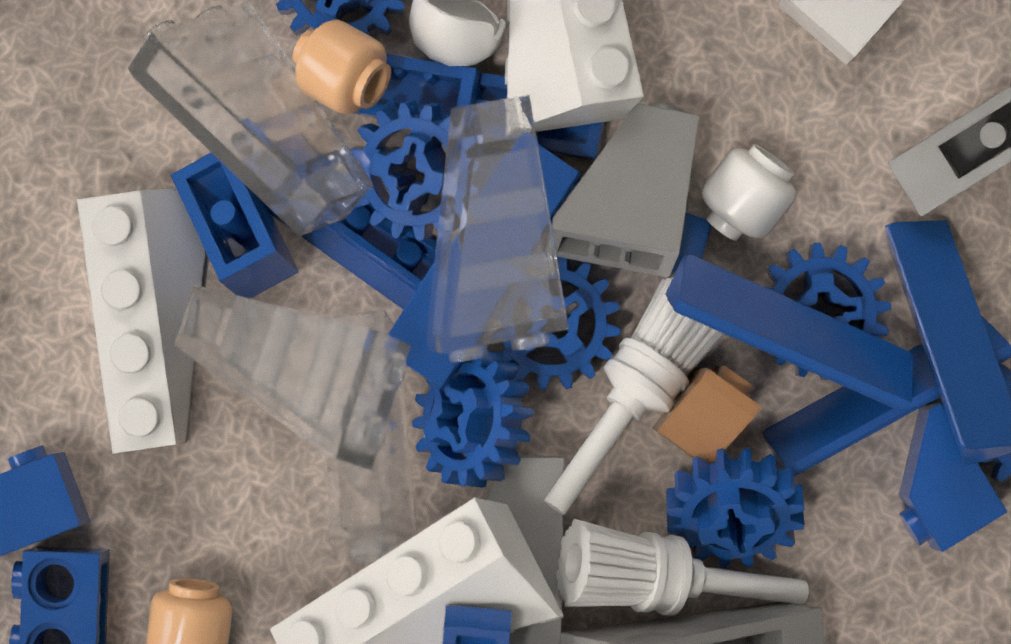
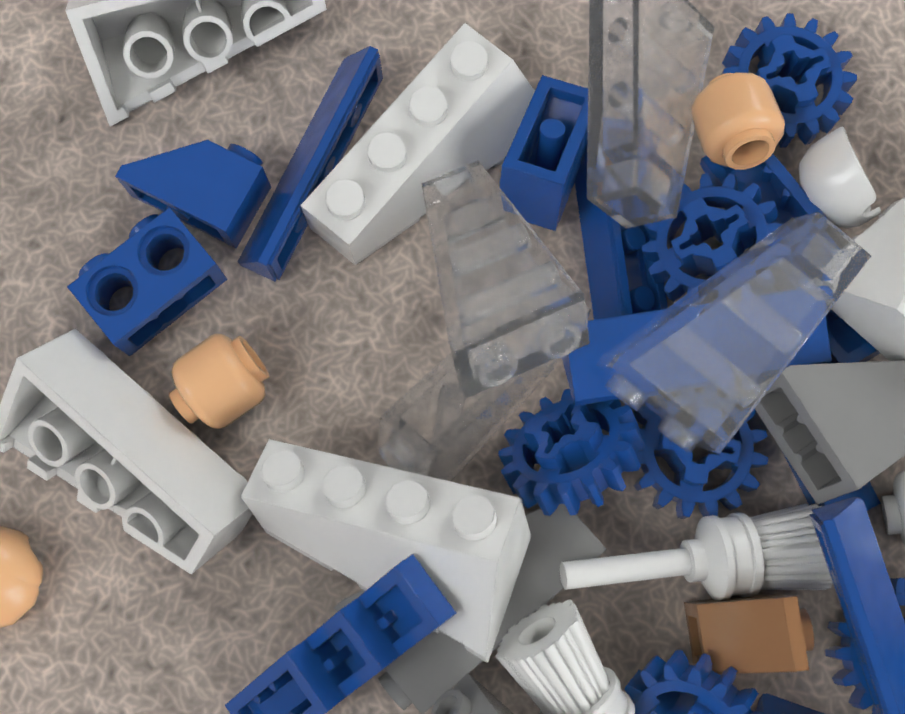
camera: 50 degrees right, 10 degrees down
none -> blue slope [238,46,383,281]

